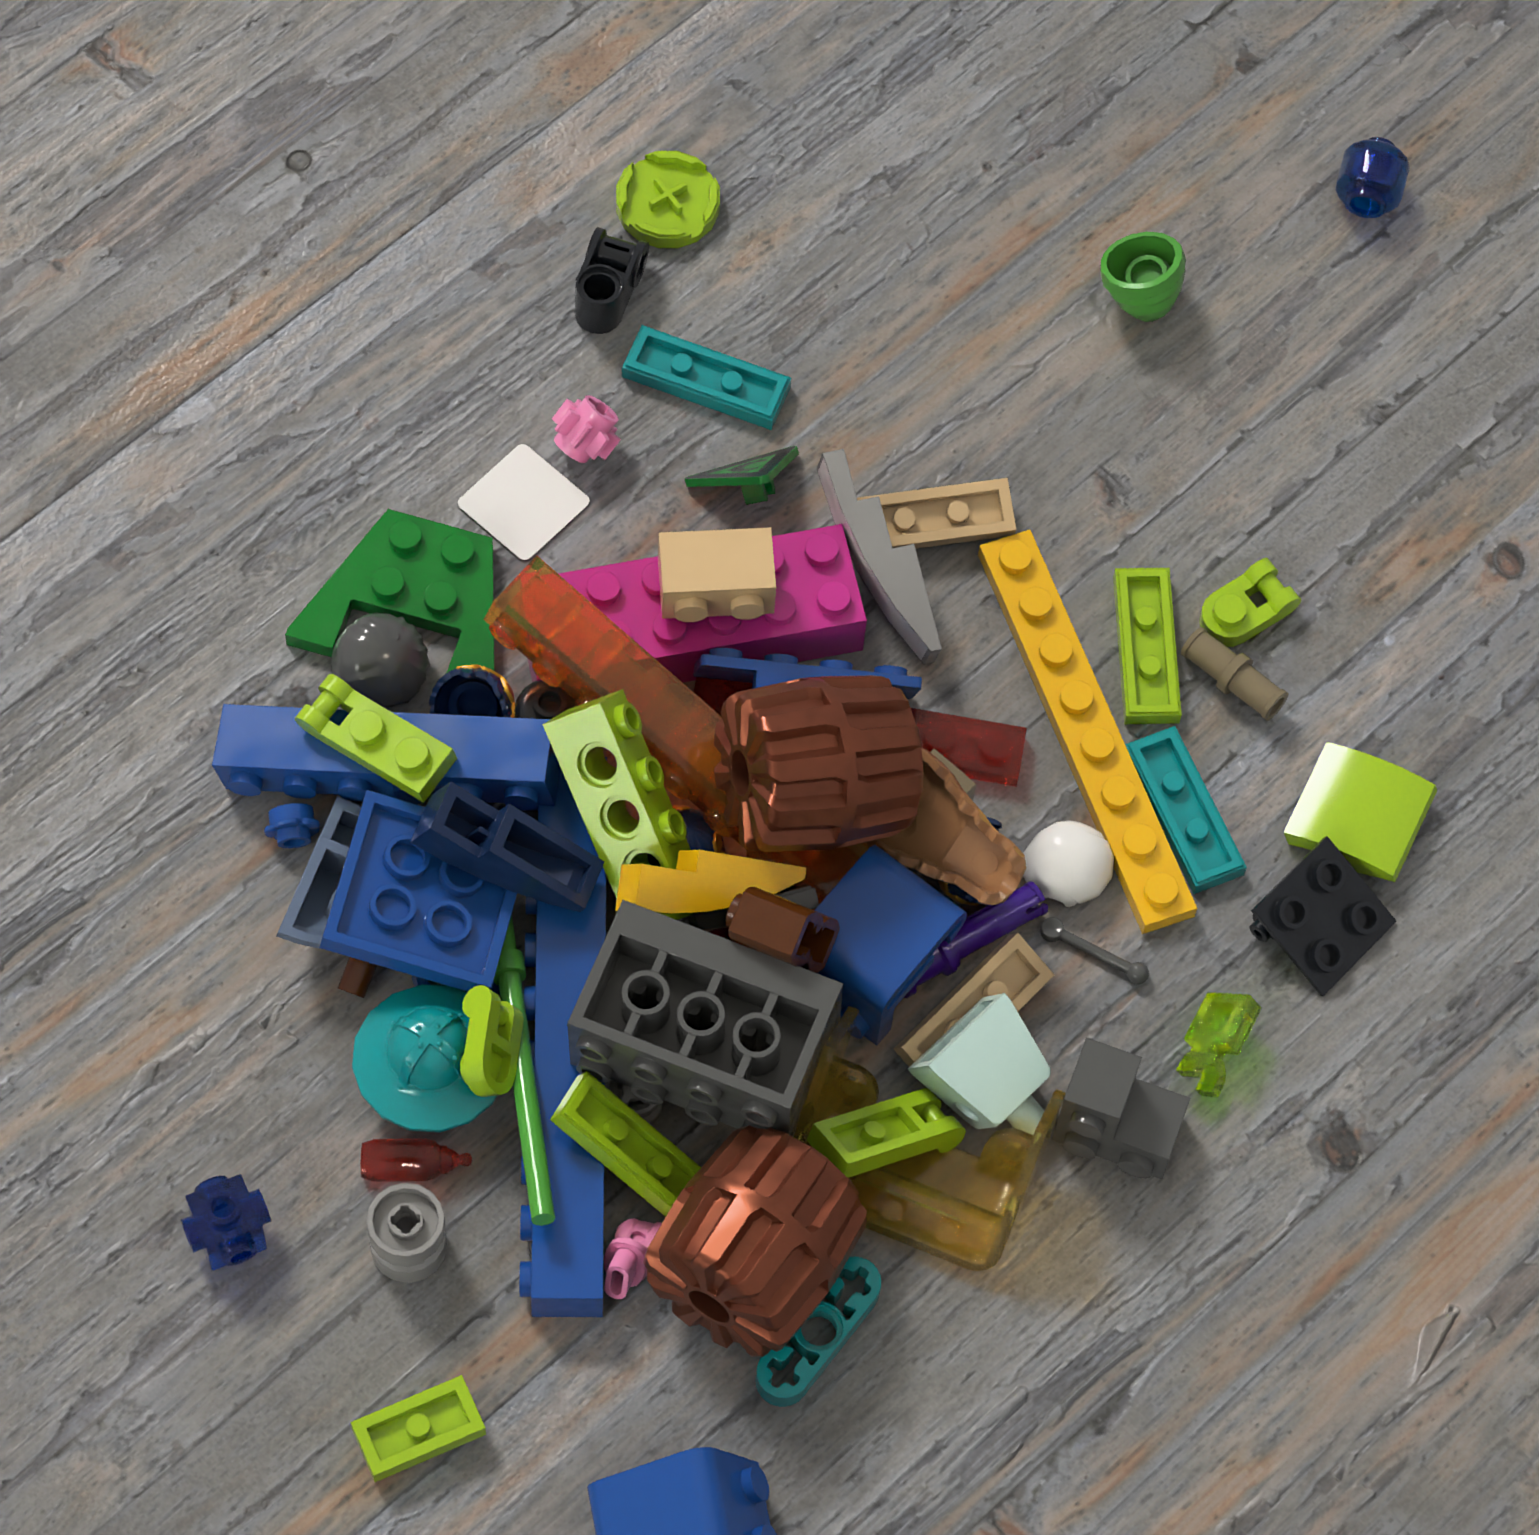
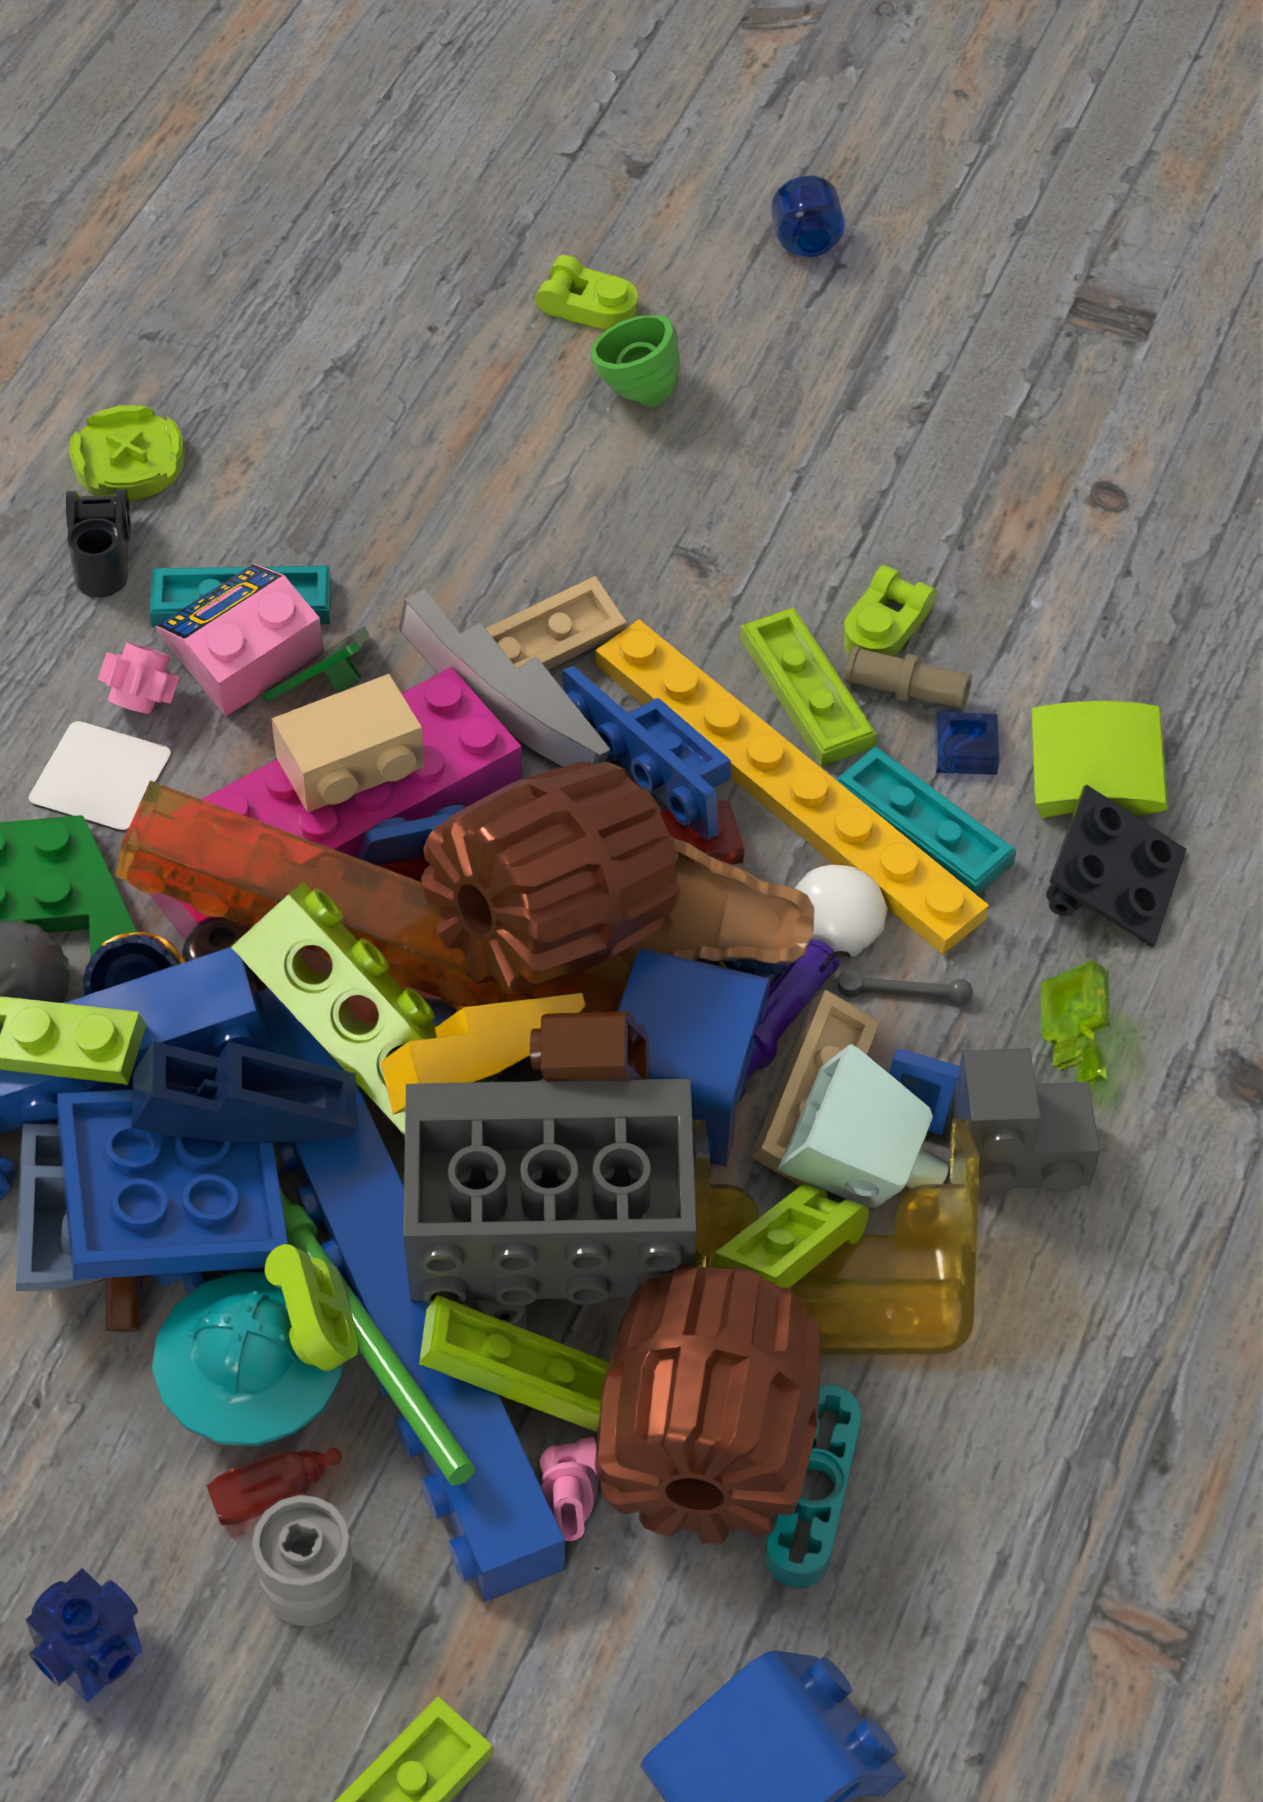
camera: 20 degrees left, 10 degrees down
none -> bright pink slope [155,564,324,717]
none -> lime plate [535,255,638,330]
none -> blue bracket [562,666,732,841]
none -> blue tile [889,1048,959,1135]
none -> clear blue tile [935,712,1000,775]

